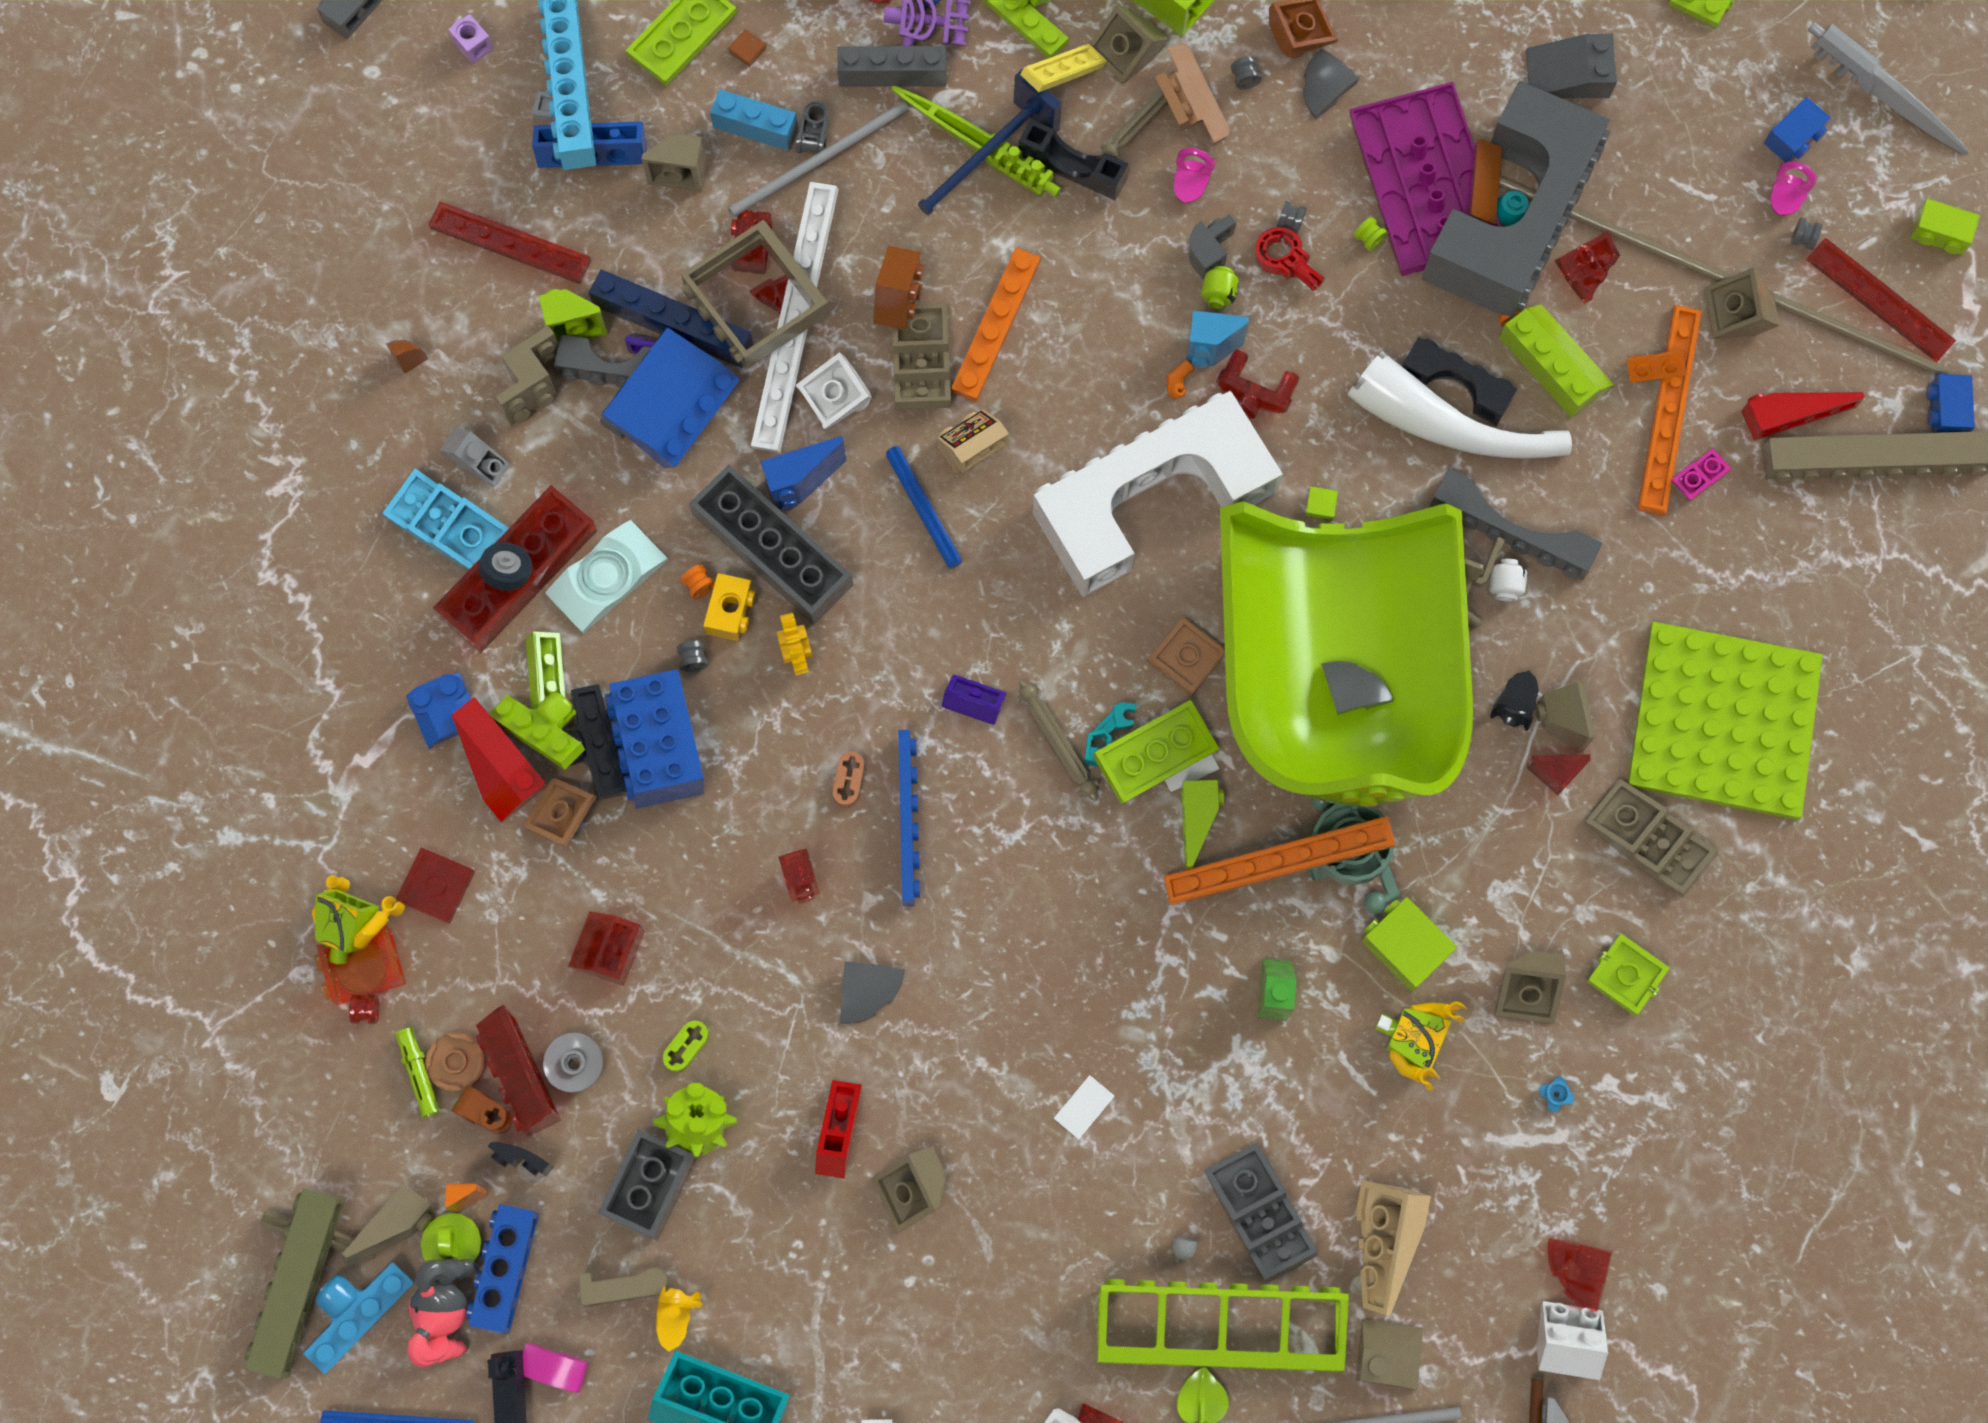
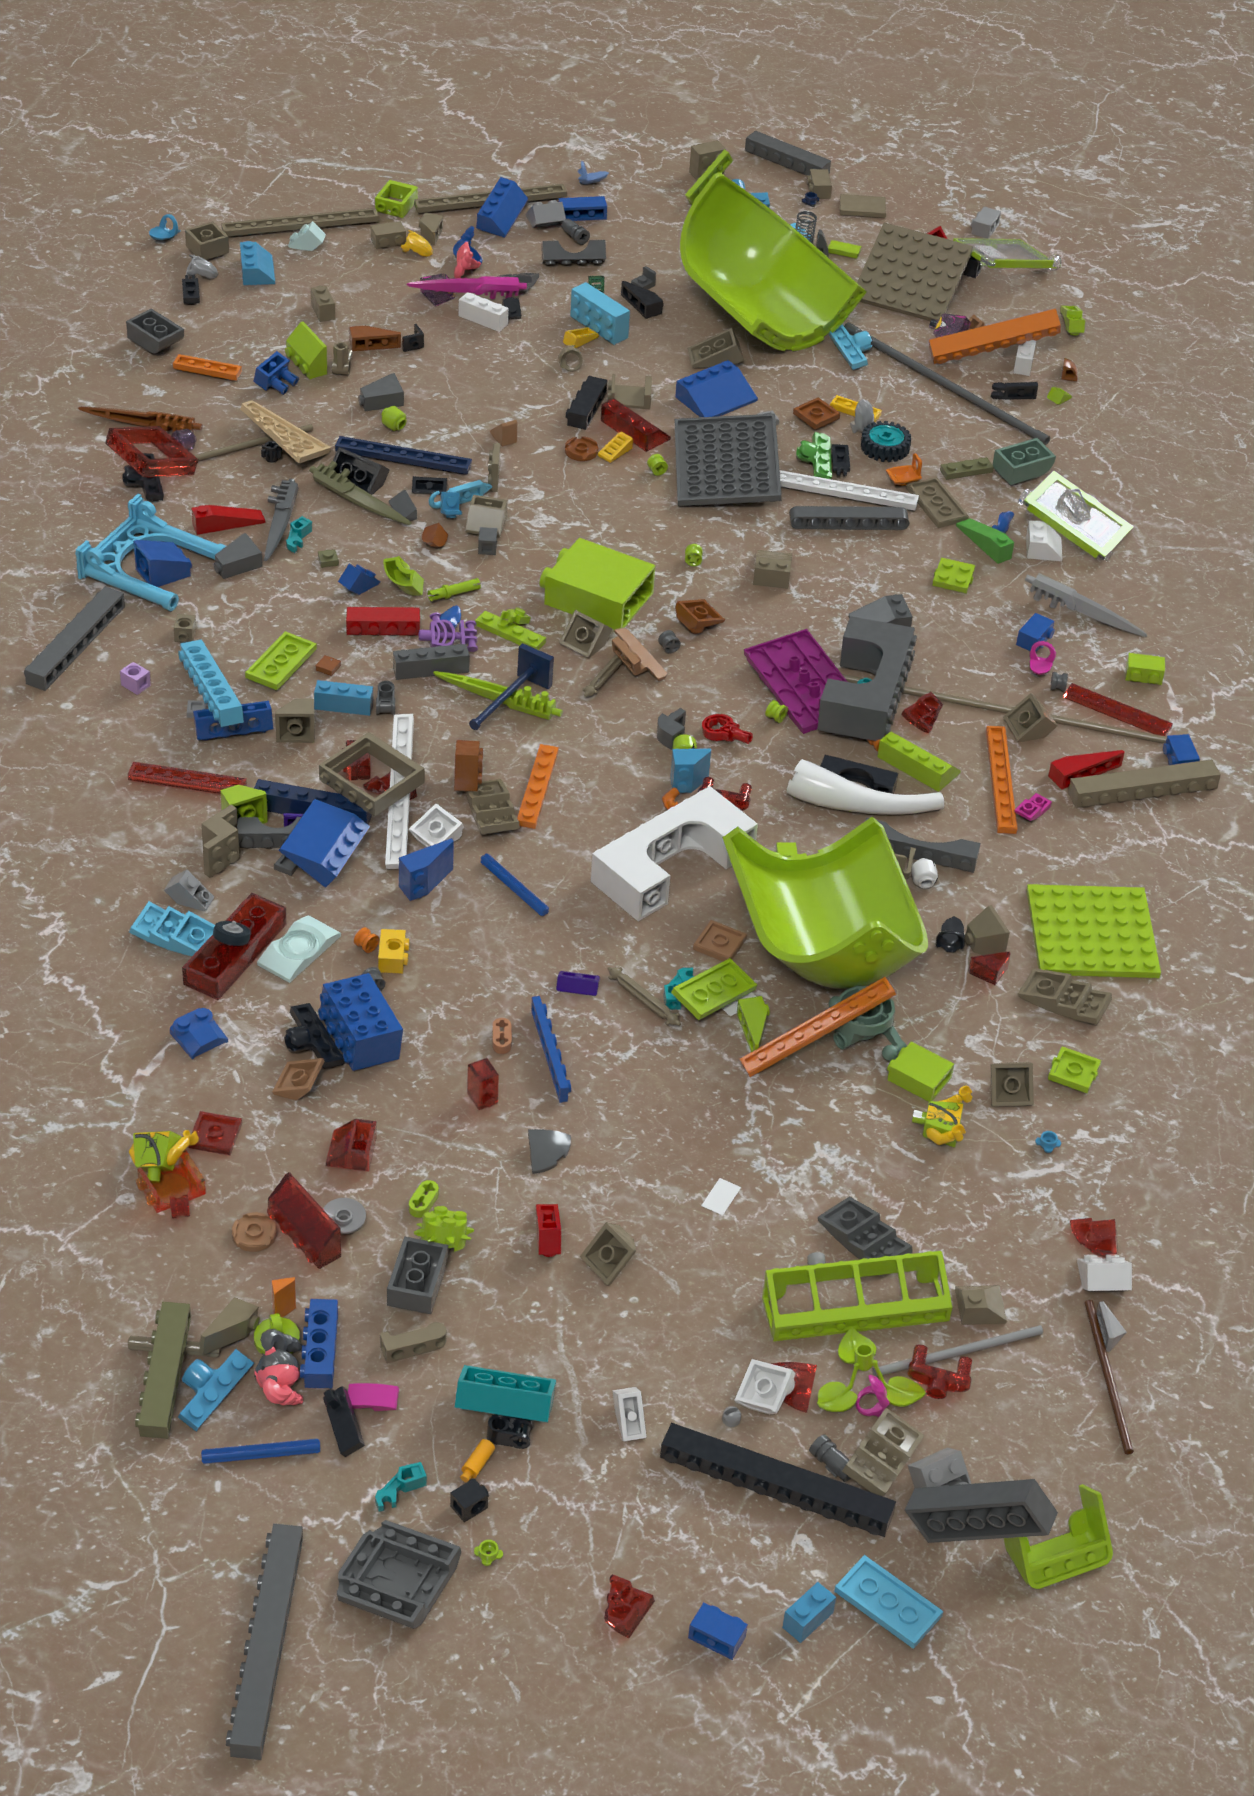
camera: 15 degrees left, 30 degrees down
dark orange brick [386,340,428,374] -> none
lime pin [395,1027,441,1118] -> none
dark orange piece [451,1085,512,1134] -> none
red wedge [452,697,547,823] -> none
lime plate [488,692,585,770] -> none
black slope [488,1142,554,1177] -> none
lime slope [526,632,565,709] -> none
yellow piece [656,1286,703,1352] -> none
dark grey brick [689,465,853,624] -> none
light grey piece [728,101,909,218] -> none
yellow gear [776,613,813,676] -> none
tan piece [937,409,1009,474] -> none
black arch [1018,119,1129,201] -> none
light yellow tile [1020,44,1107,92] -> none
dark pink piece [1173,148,1216,204] -> none
bright green slope [1257,959,1297,1021] -> none
dark grey wheel [1277,201,1307,234] -> none
dark grey brick [1303,49,1359,119] -> none
dark grey brick [1321,661,1393,715] -> none
tan wedge [1356,1181,1431,1316] -> none
dark orange slope [1468,139,1502,226] -> none
orange hinge [1626,349,1687,383] -> none

